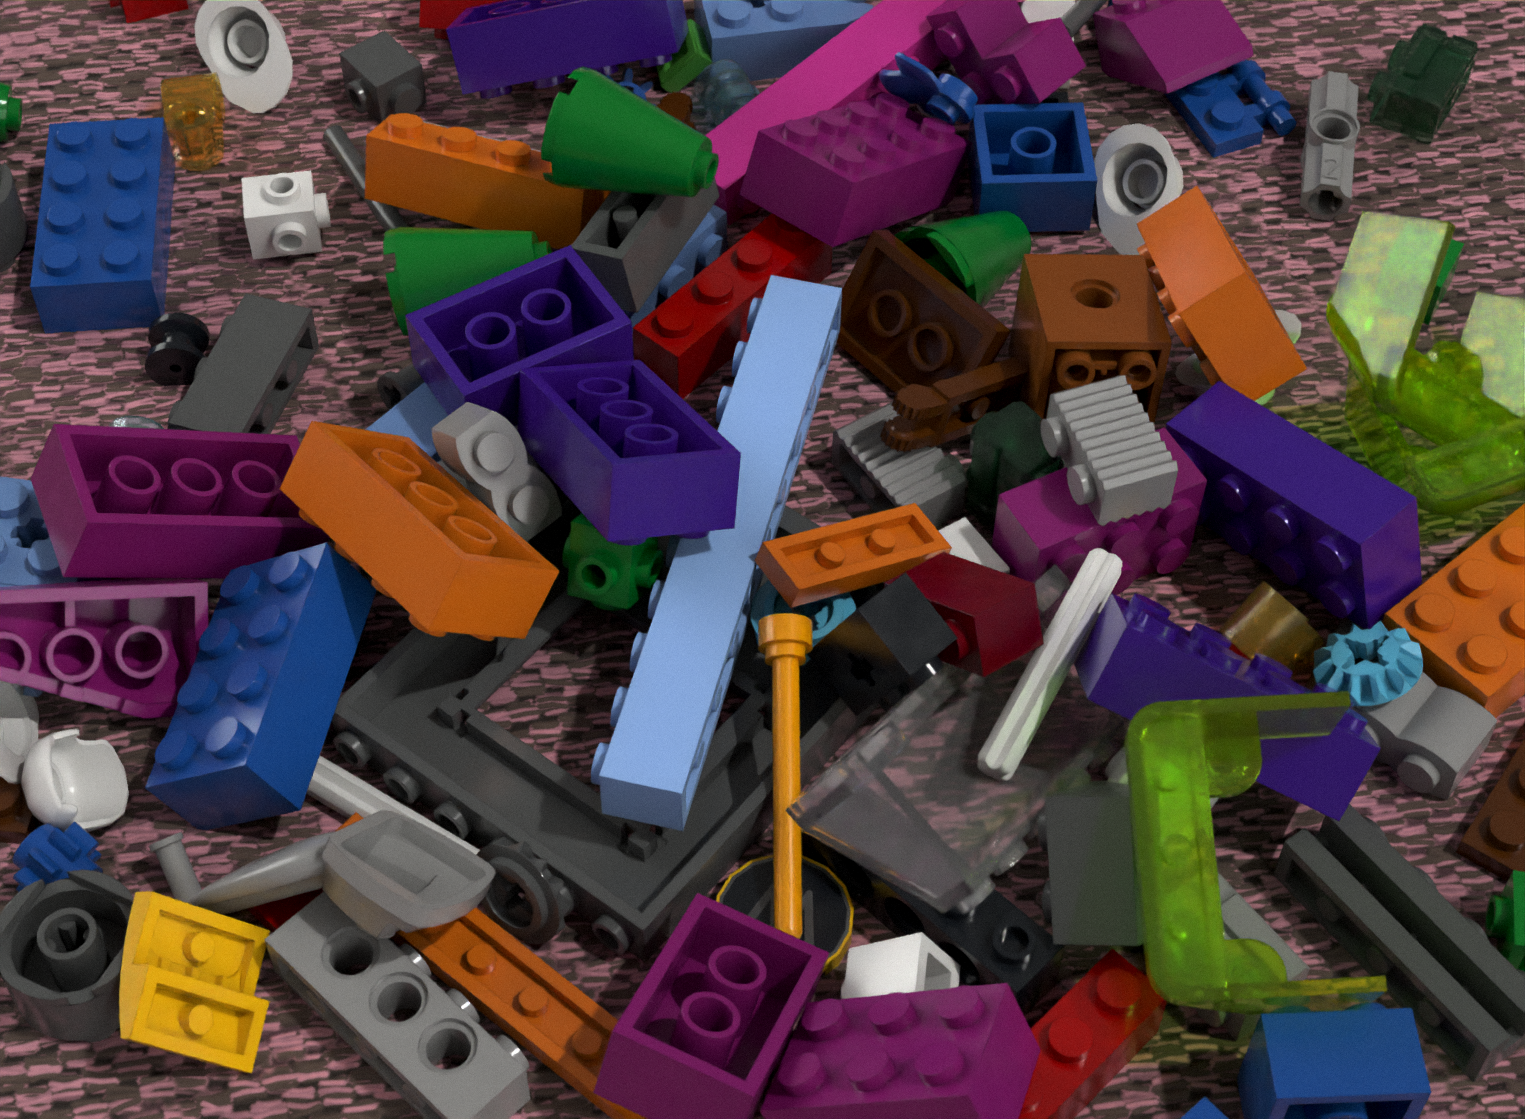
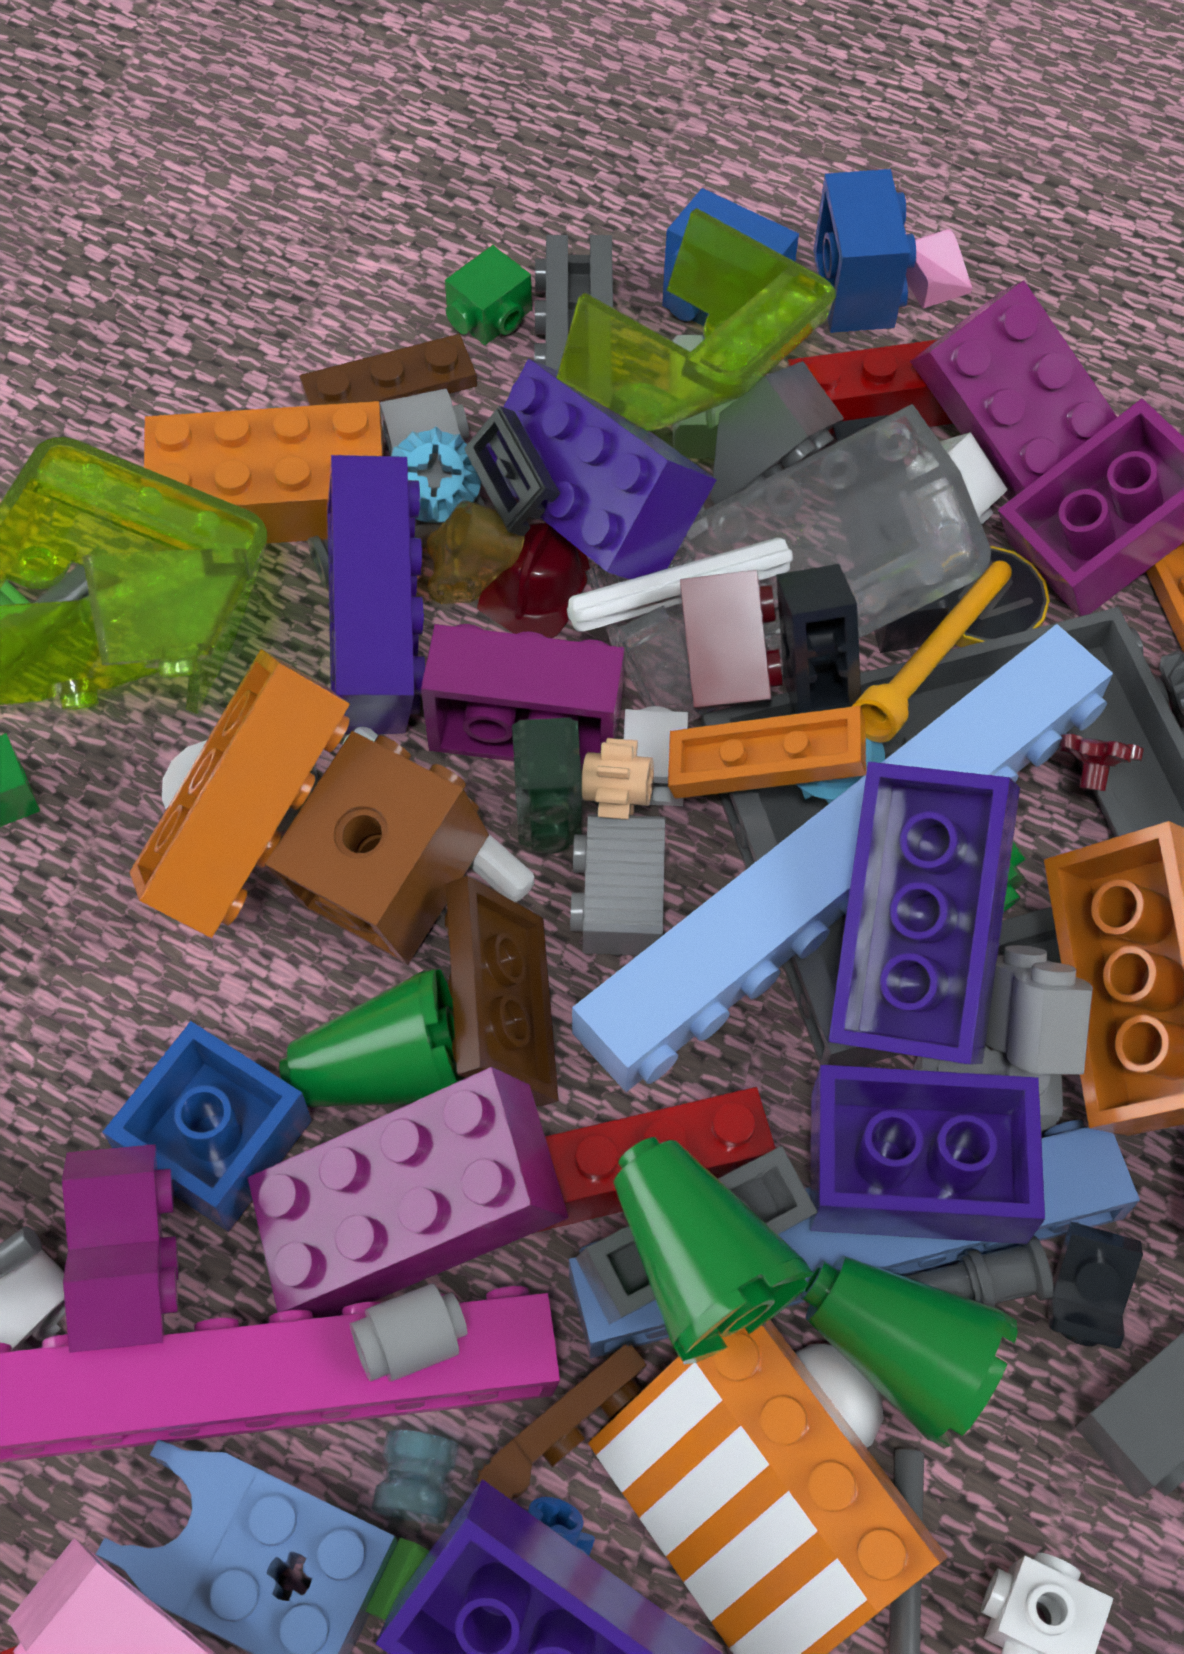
camera: 145 degrees left, 10 degrees up
blue plate [879,52,978,125] -> none
reddish brown hinge [880,357,1029,453] -> none
light grey brick [1041,375,1178,526] -> none
white piece [1094,123,1183,255] -> none
none -> light grey brick [350,1283,468,1382]
none -> pearl dark grey tile [464,405,560,536]
none -> light nougat gear [581,738,654,820]
none -> black bracket [1048,1222,1143,1349]
none -> dark red plant [1059,733,1144,791]

